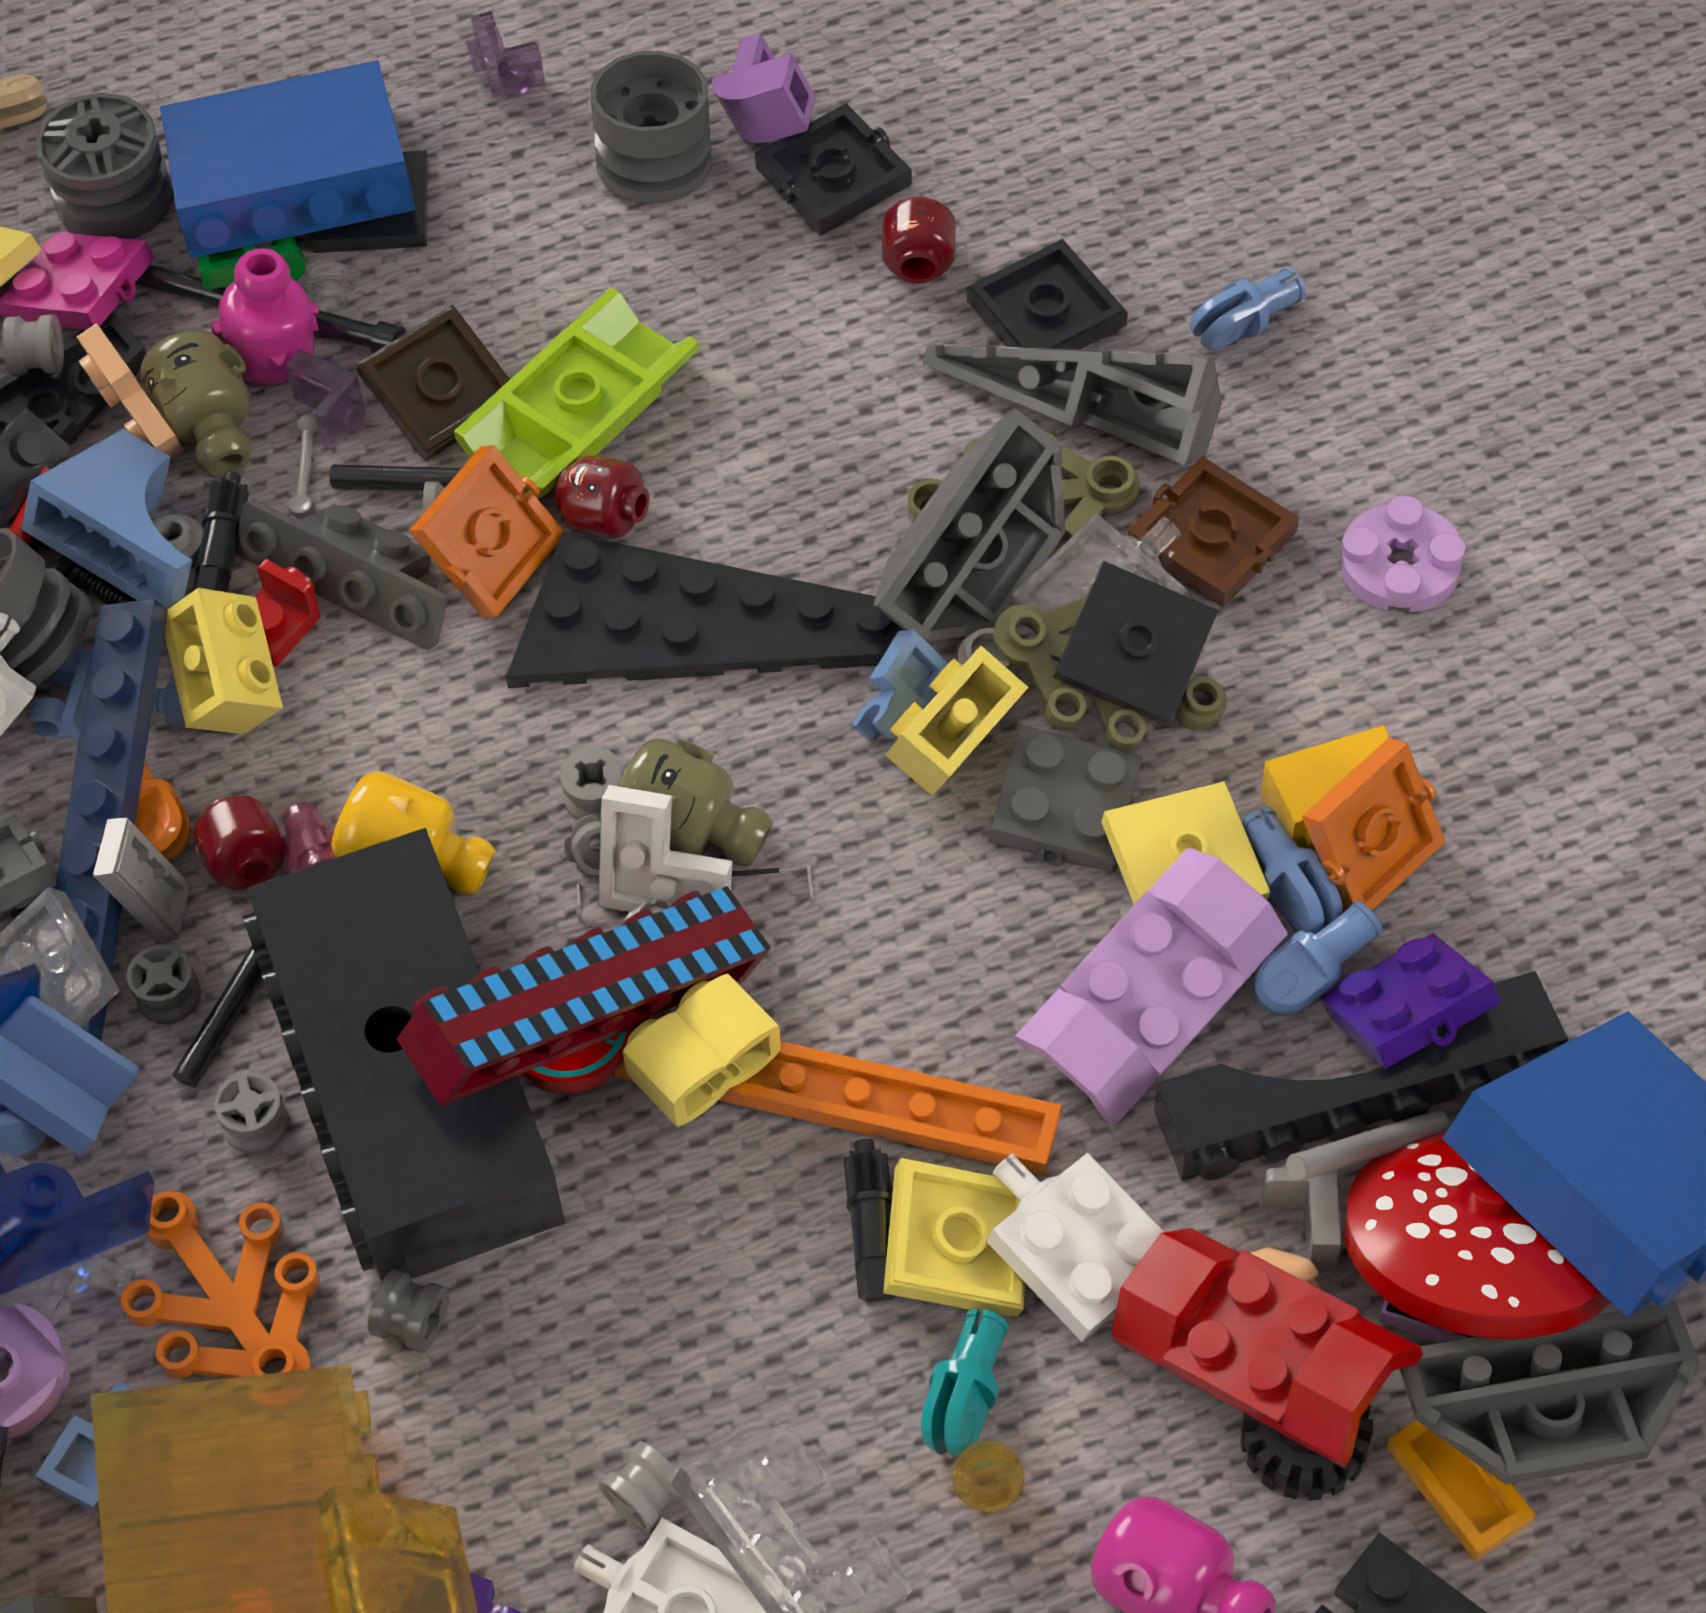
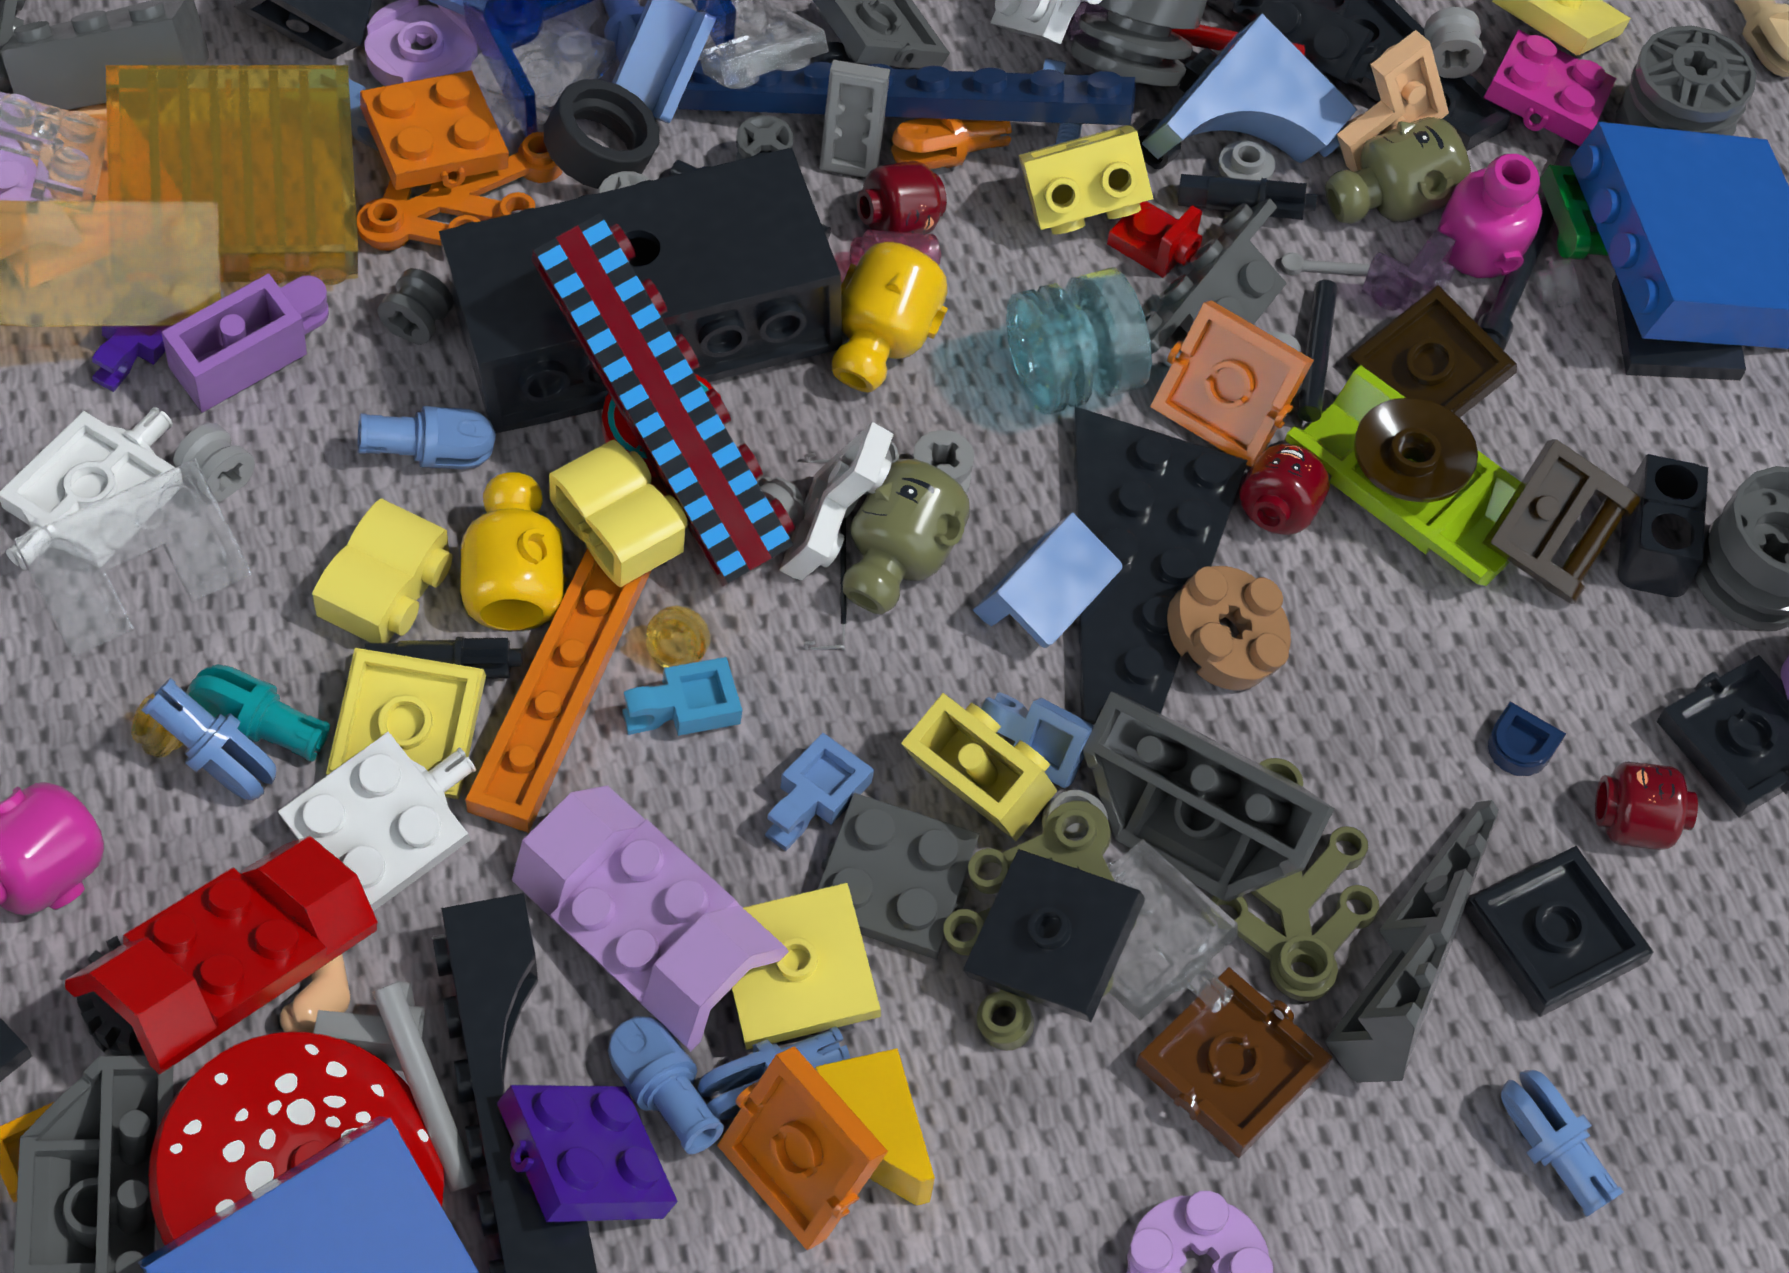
camera: 85 degrees right, 0 degrees up
none -> medium blue arm [141,678,276,800]
none -> medium lavender brick [161,273,329,413]
none -> light yellow brick [312,498,453,643]
none -> medium blue arm [357,406,496,469]
none -> orange plate [360,70,509,191]
none -> yellow piece [460,472,567,631]
none -> black tyre [543,79,660,189]
none -> dark azure plate [622,657,743,736]
none -> clear yellow plate [646,605,711,668]
none -> medium blue plate [765,733,874,851]
none -> medium blue panel [973,512,1122,648]
none -> clear light blue wheel [1006,267,1152,414]
none -> medium nougat plate [1168,566,1291,690]
none -> dark brown dish [1354,398,1478,503]
none -> dark brown plate [1483,439,1640,604]
none -> dark blue tile [1488,701,1566,776]
none -> black piece [1618,454,1709,597]

